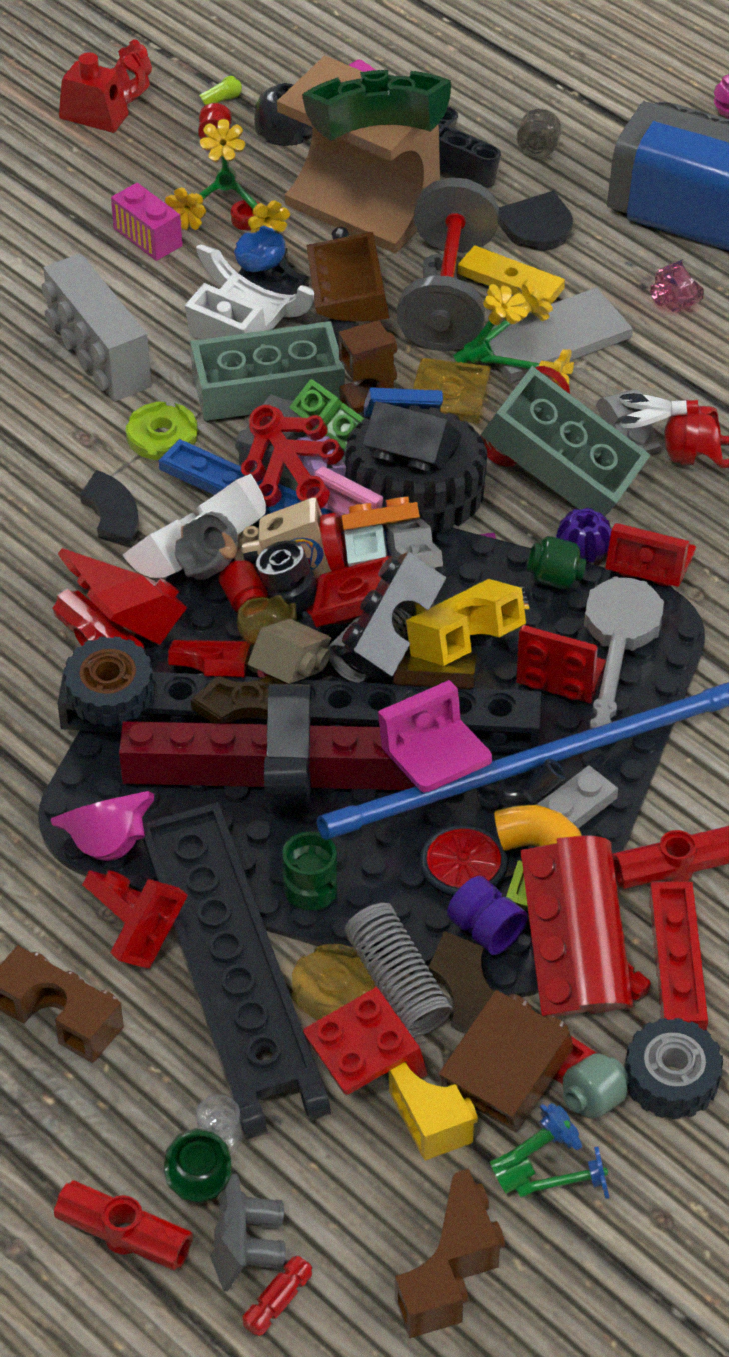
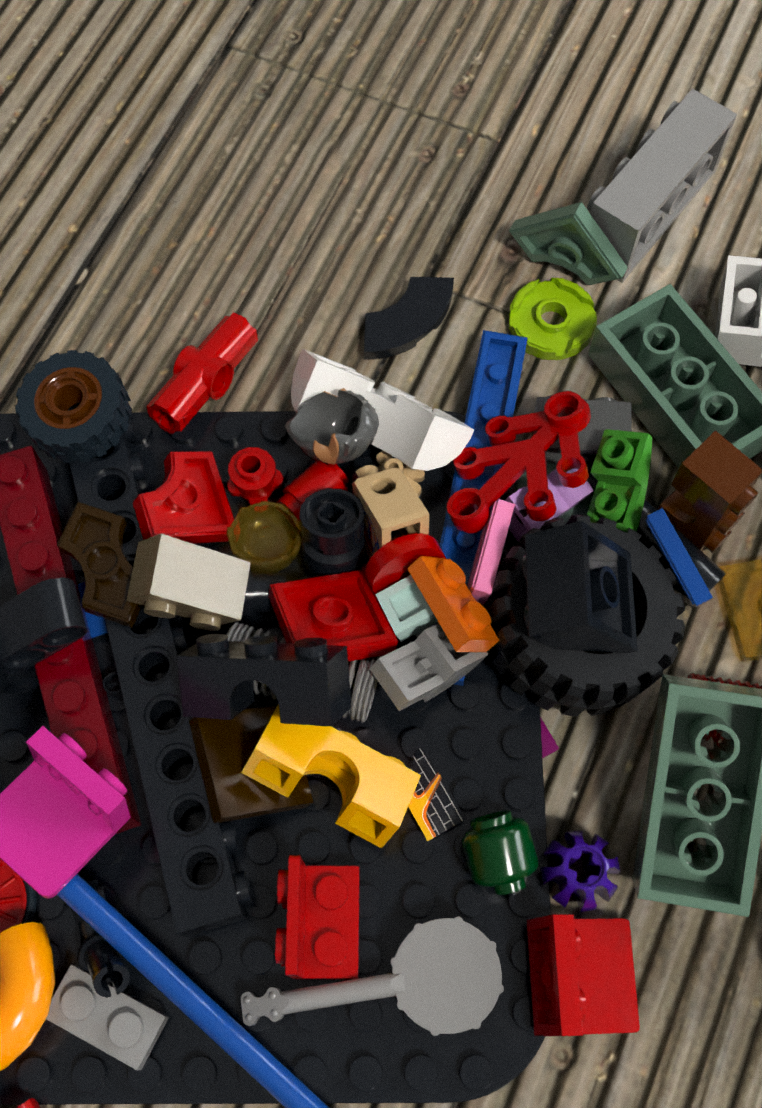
camera: 70 degrees right, 20 degrees up
red wedge [58,548,187,645] -> none
none -> red brick [227,447,283,510]
none -> sand green tile [509,202,628,285]

